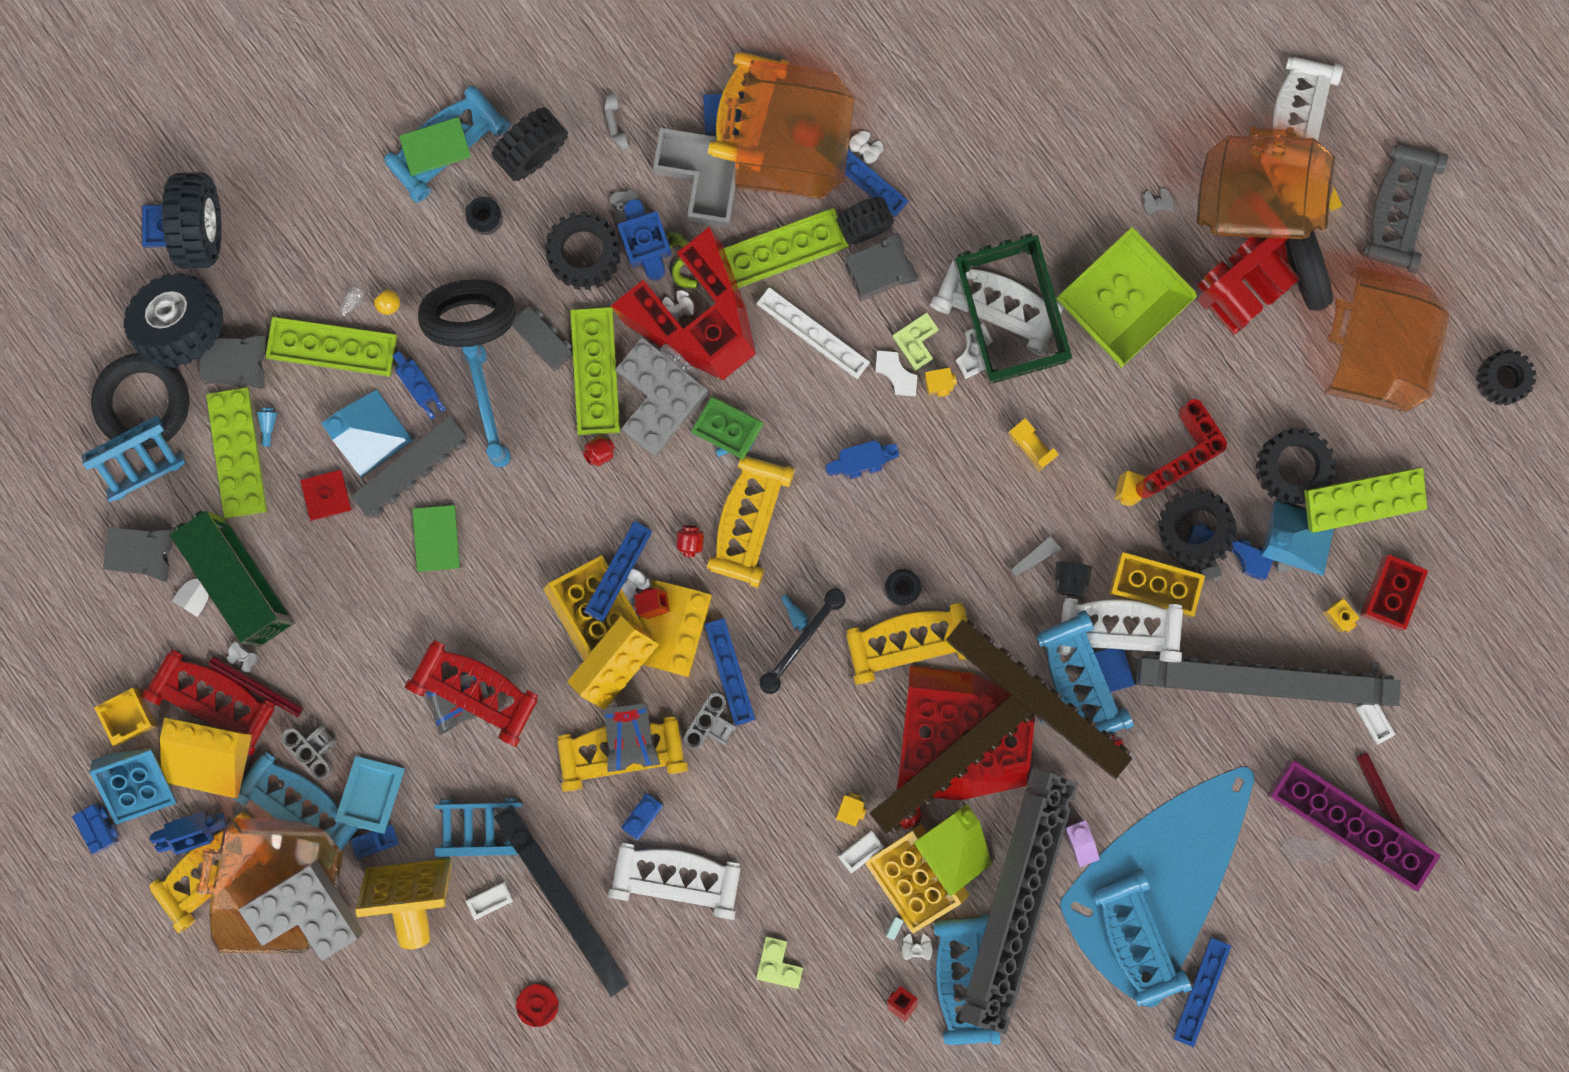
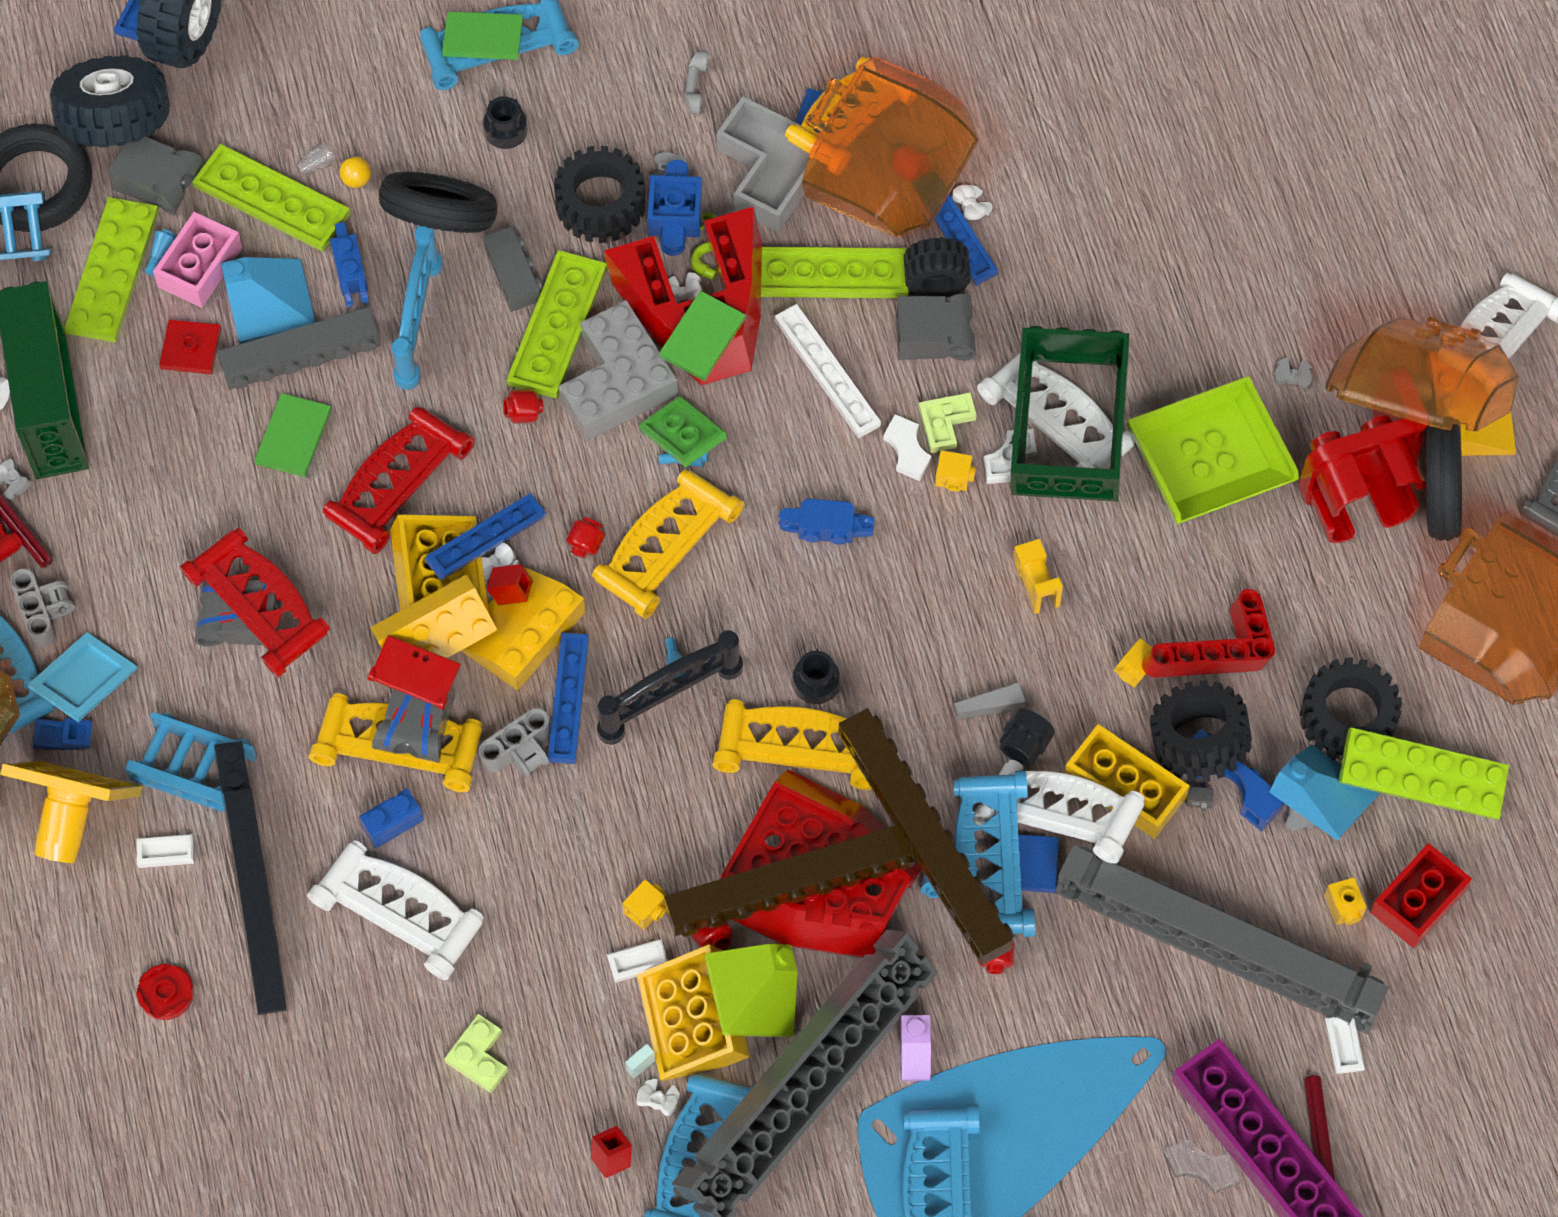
camera: 20 degrees right, 20 degrees down
black tyre [491,107,568,181] -> none
clear tile [660,344,699,380] -> none
none -> bright pink brick [153,212,242,308]
none -> red piece [323,406,475,554]
none -> red door [367,635,461,710]
none -> bright green tile [659,291,746,382]

